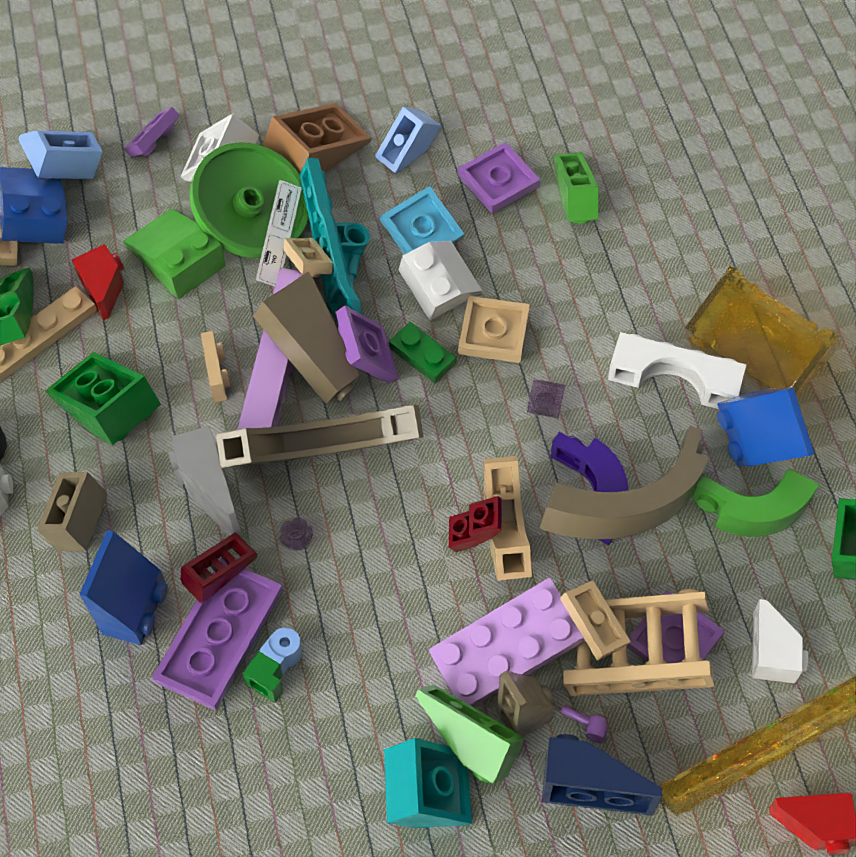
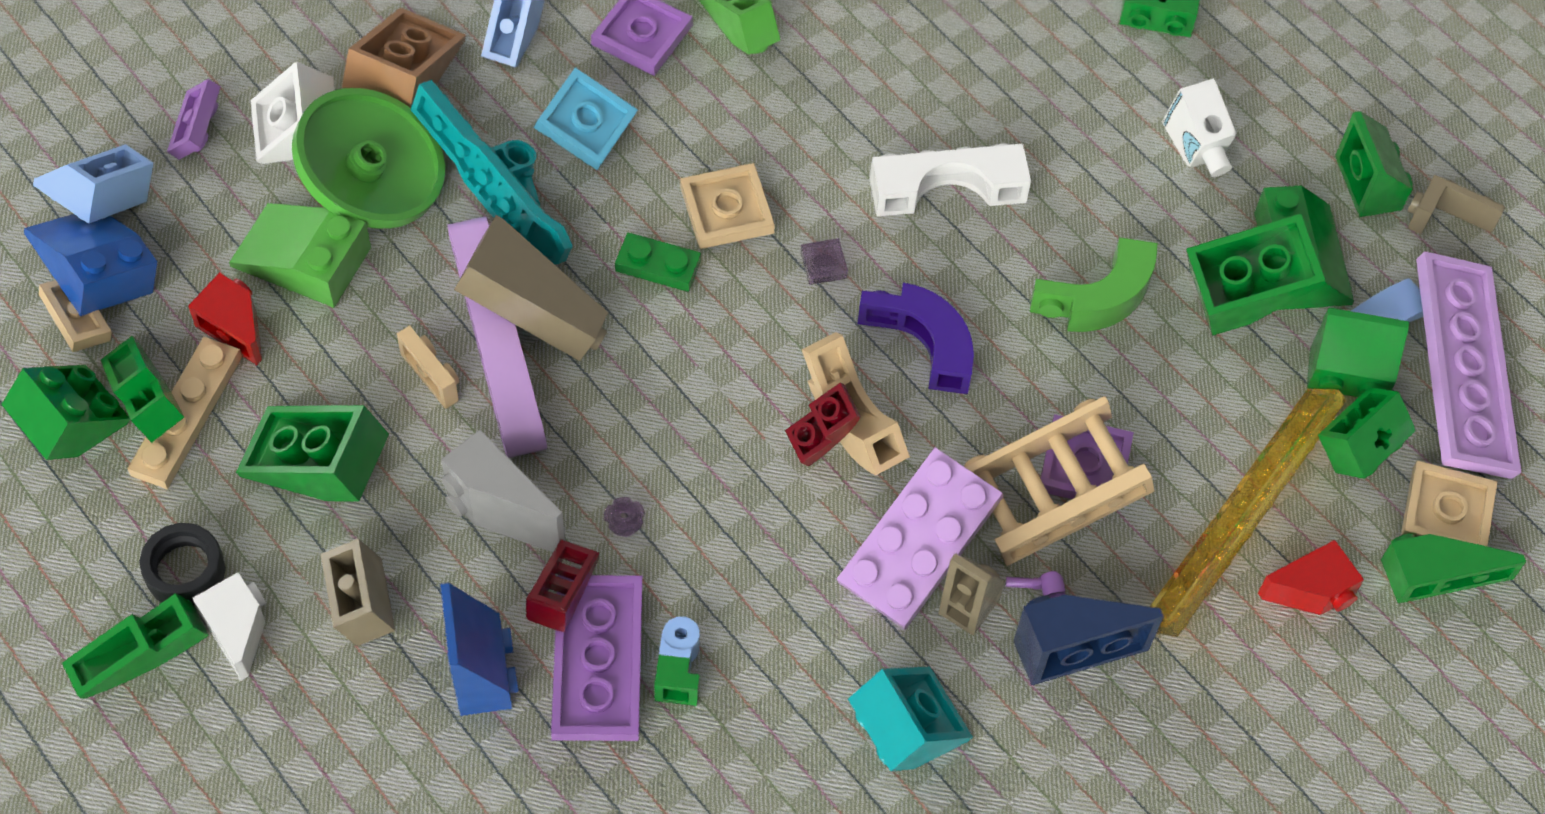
camera: 30 degrees left, 0 degrees up
dark tan arch [216,405,424,468] -> none
white sticker [256,180,302,286] -> none
tan plate [283,238,333,277] -> none
medium lavender plate [335,306,399,383] -> none
white slope [398,241,482,320] -> none
slope [416,684,525,784] -> none
dark tan arch [539,426,709,539] -> none
tan plate [560,580,631,660] -> none
clear yellow windscreen [685,265,840,397] -> none
blue slope [717,387,815,466] -> none
white slope [752,599,808,683] -> none

